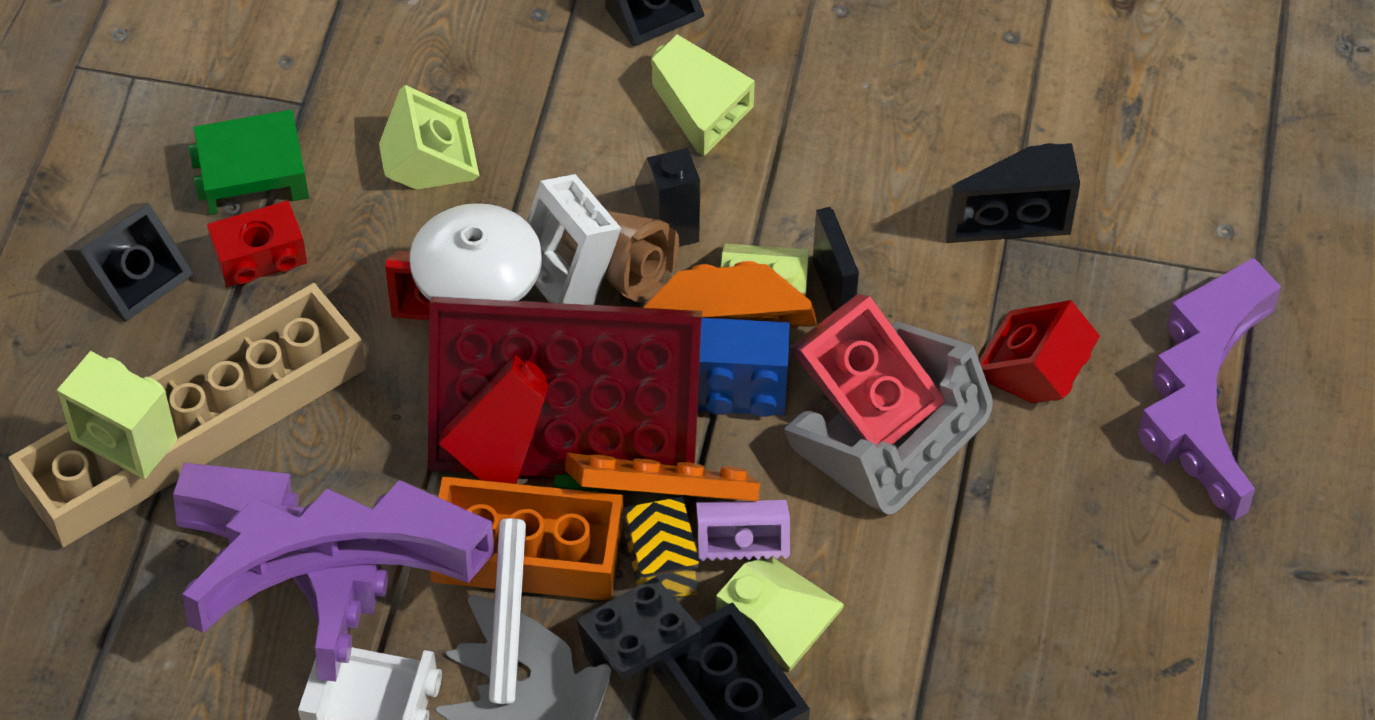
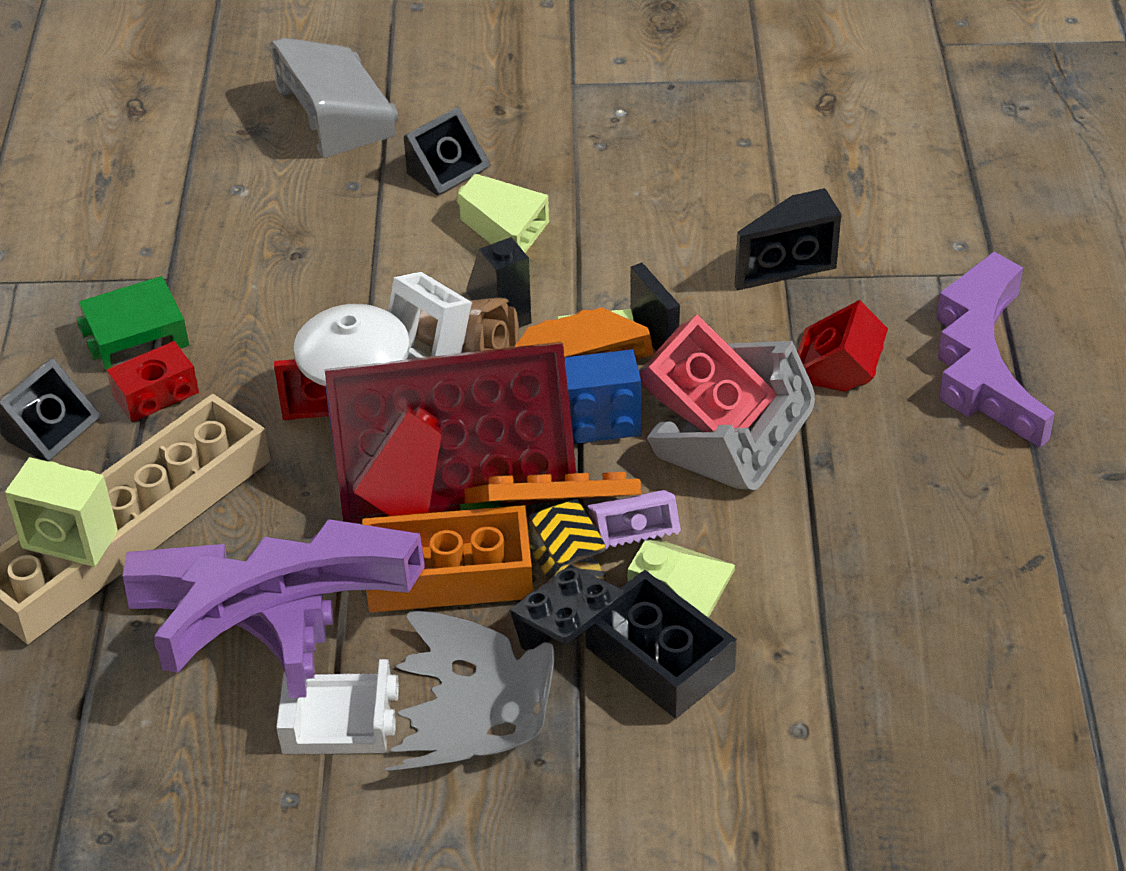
camera: 10 degrees left, 10 degrees down
yellowish green slope [379,85,480,190] -> none
white axle [489,518,526,704] -> none

